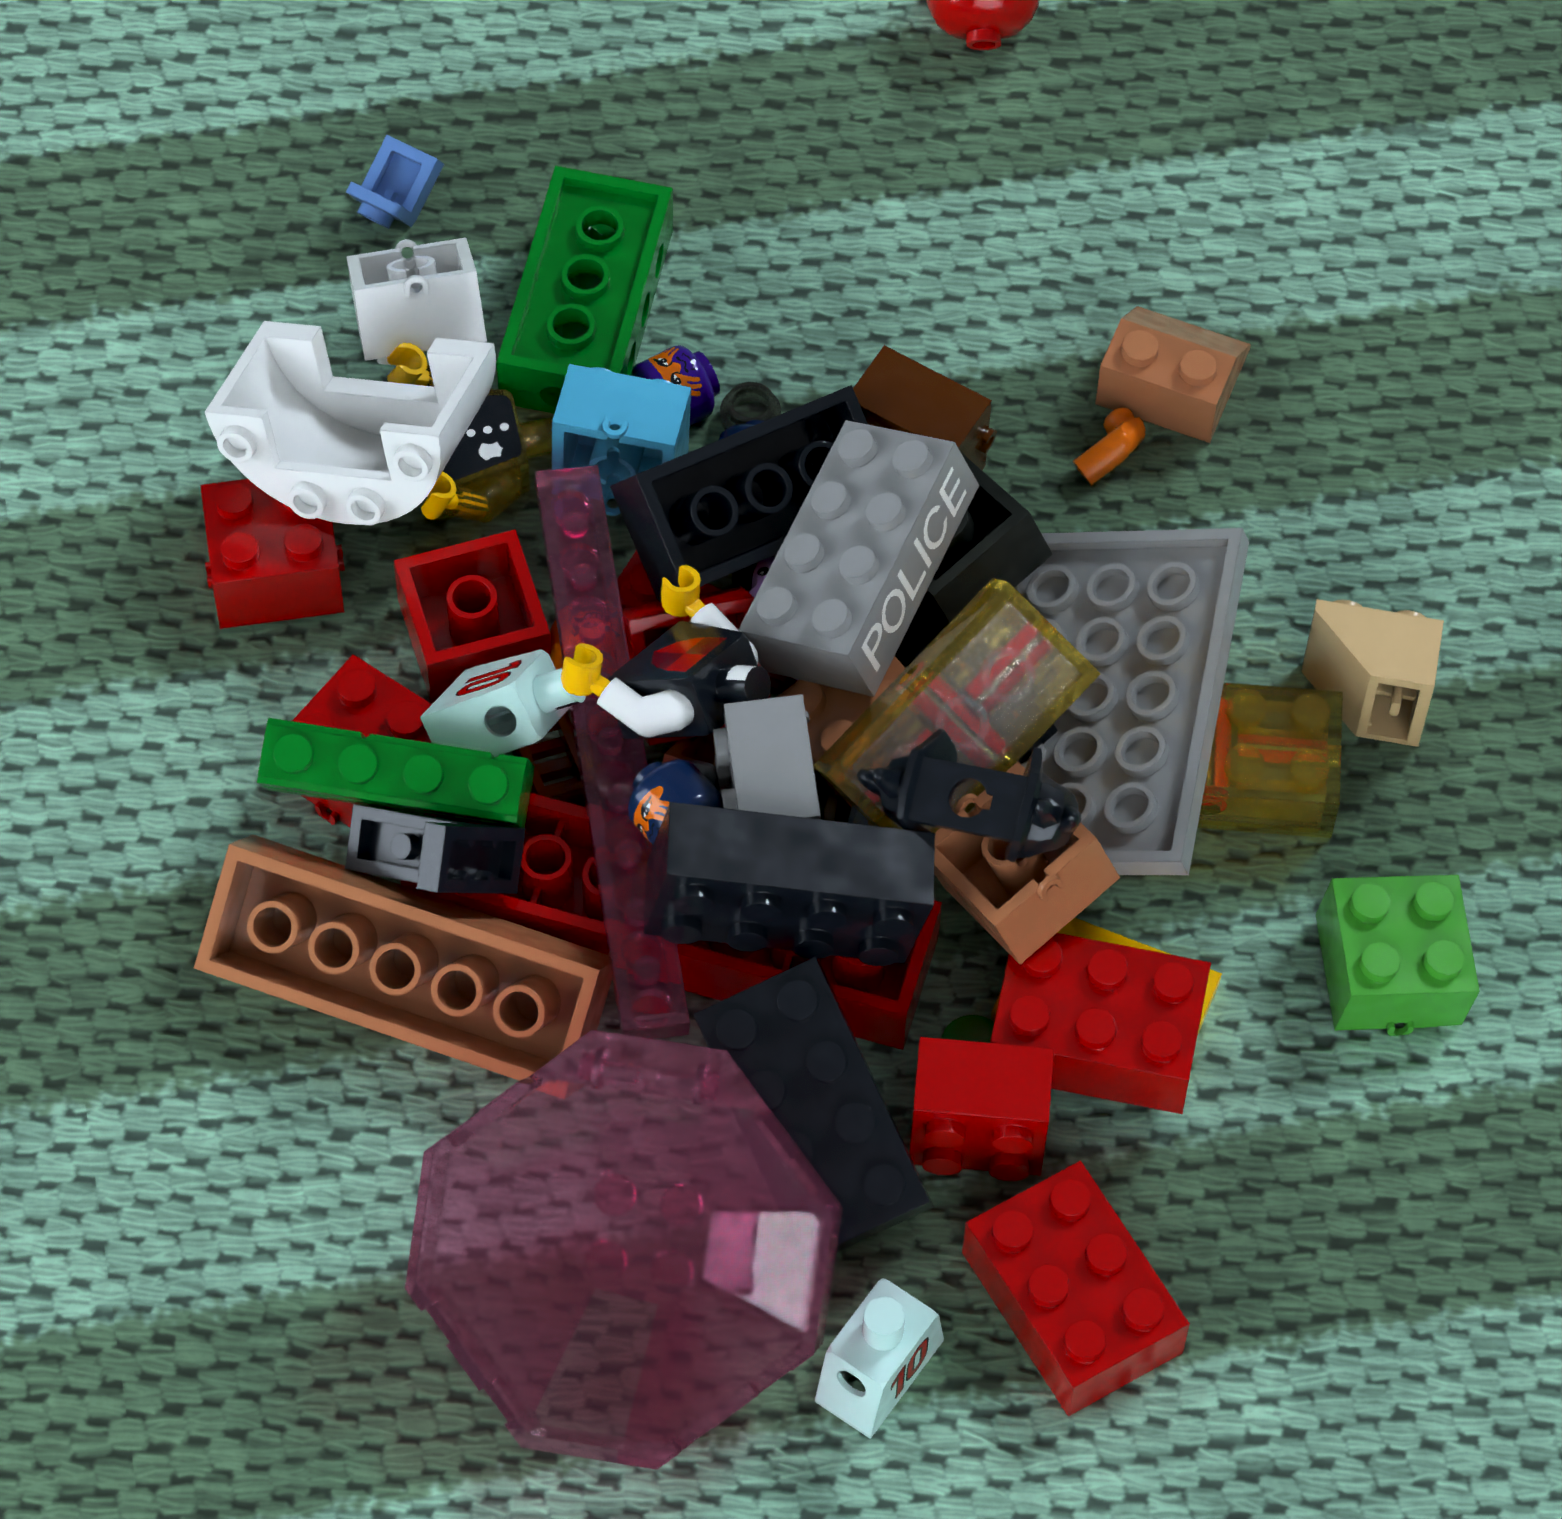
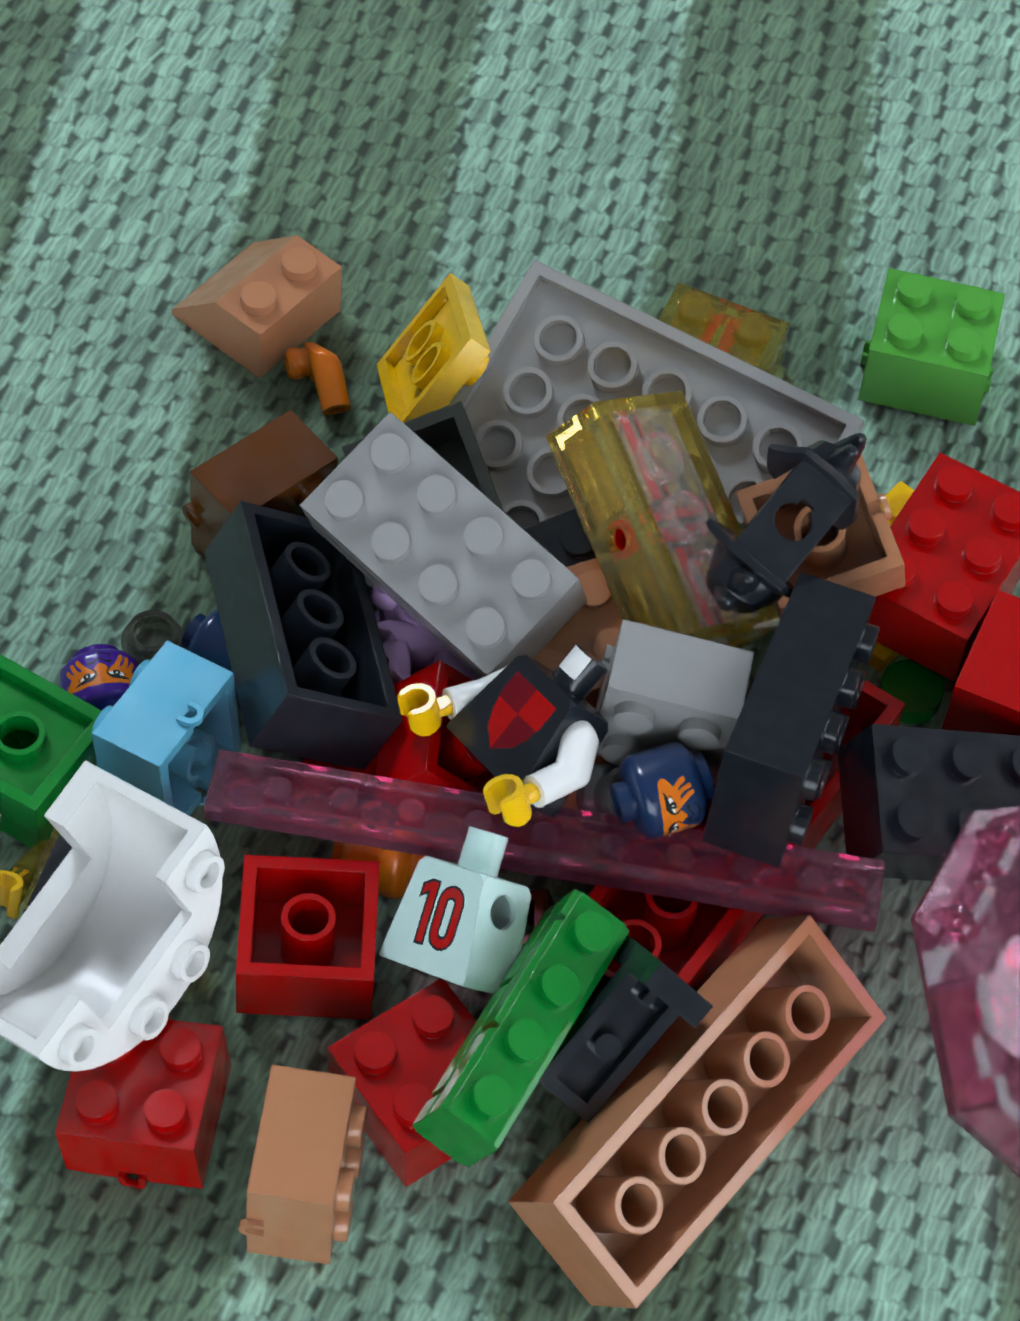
camera: 75 degrees left, 5 degrees down
tan slope [1302,599,1444,747] -> none
none -> nougat brick [238,1065,367,1265]
none -> yellow plate [376,273,491,423]

